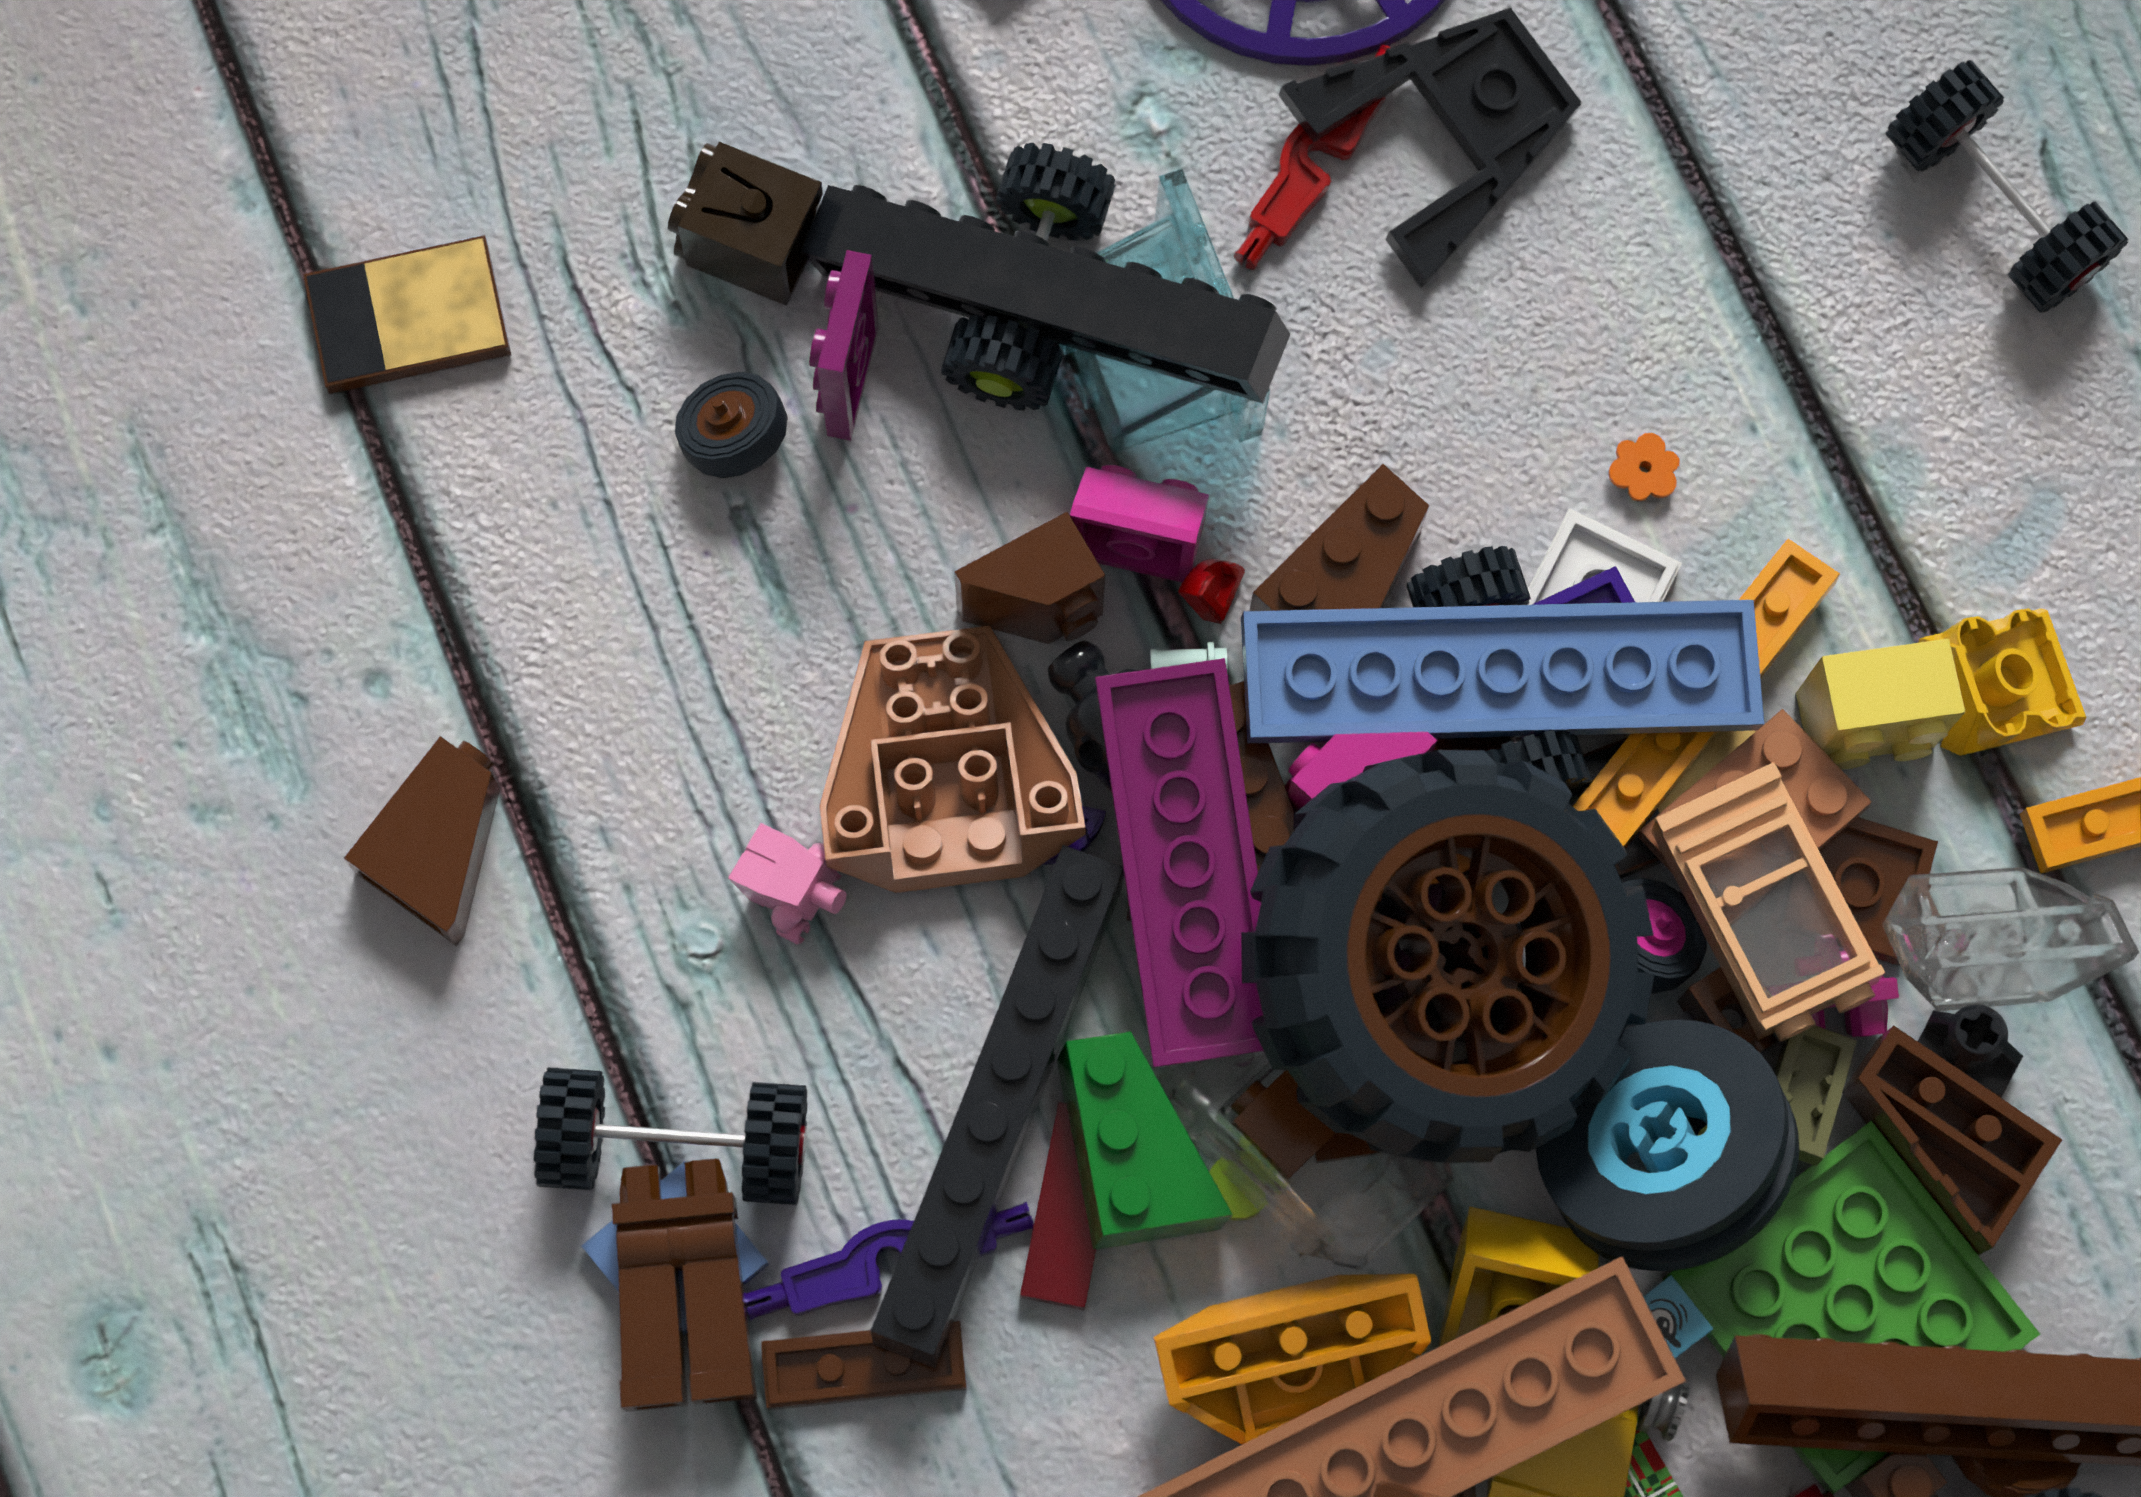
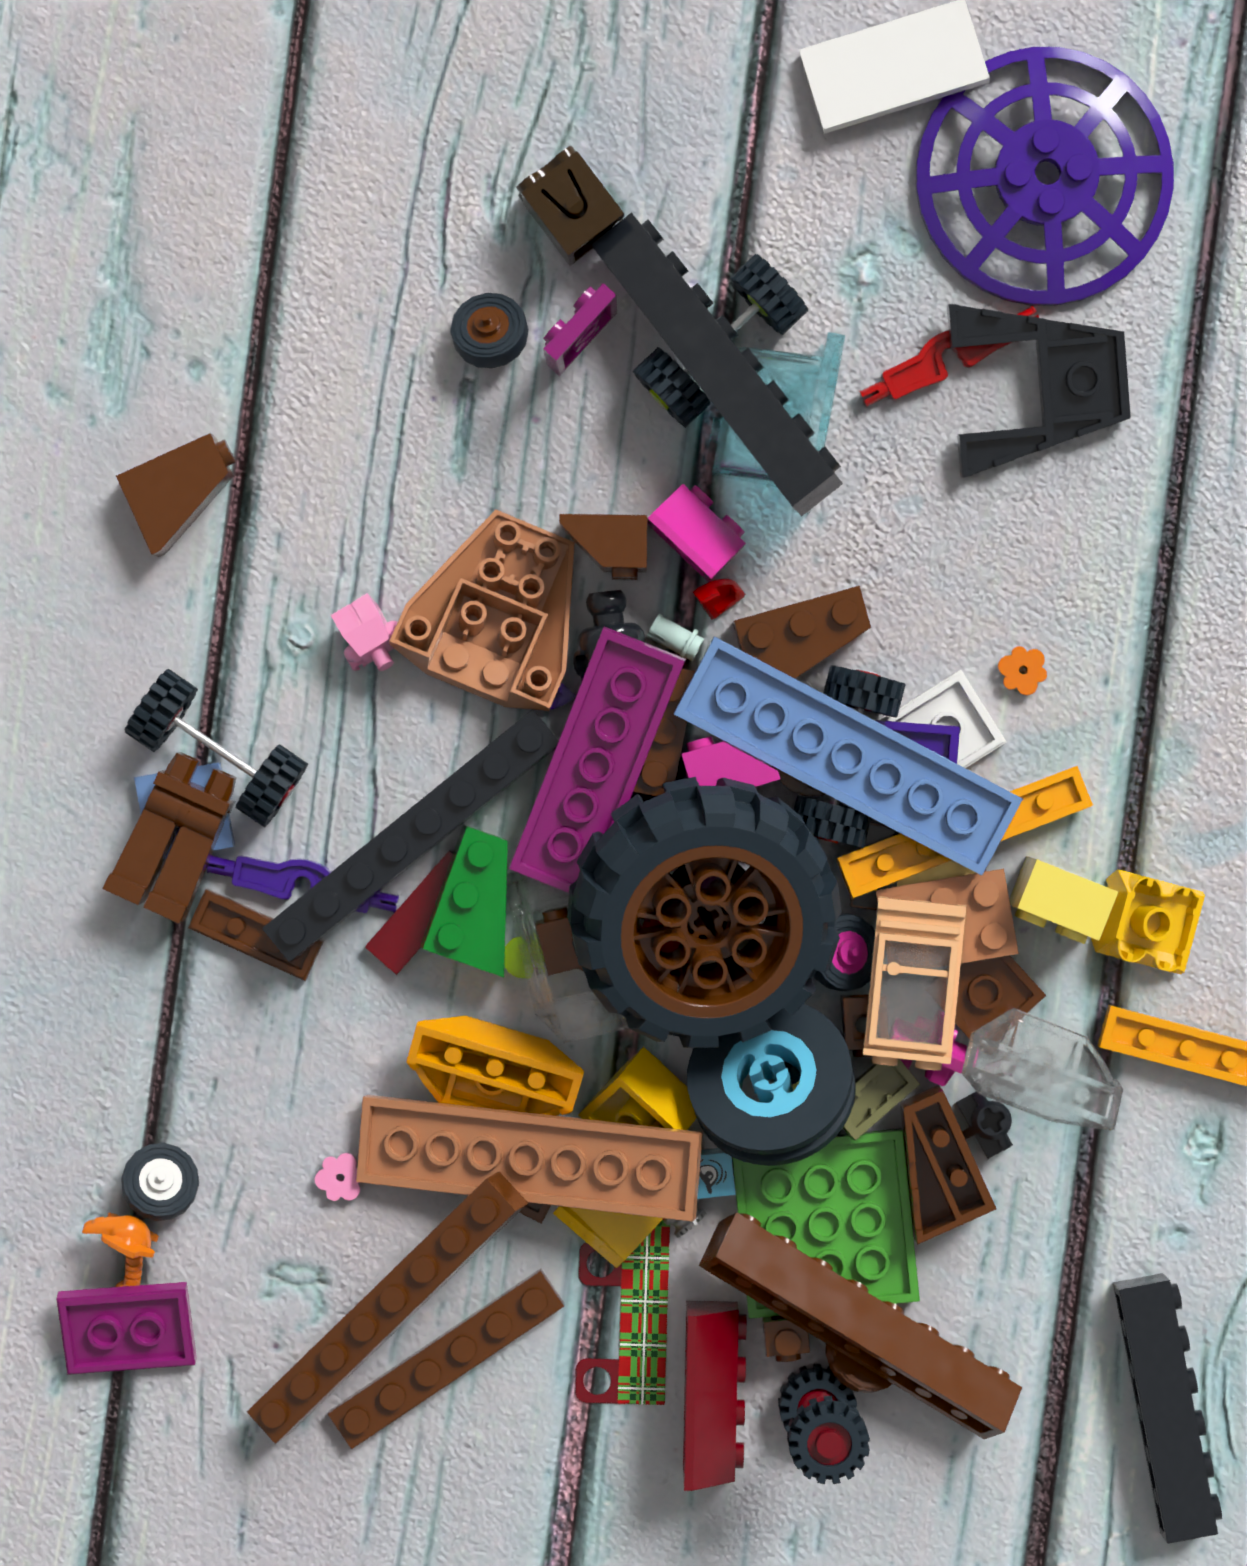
camera: 30 degrees right, 15 degrees up
tile [303,235,512,394] -> none

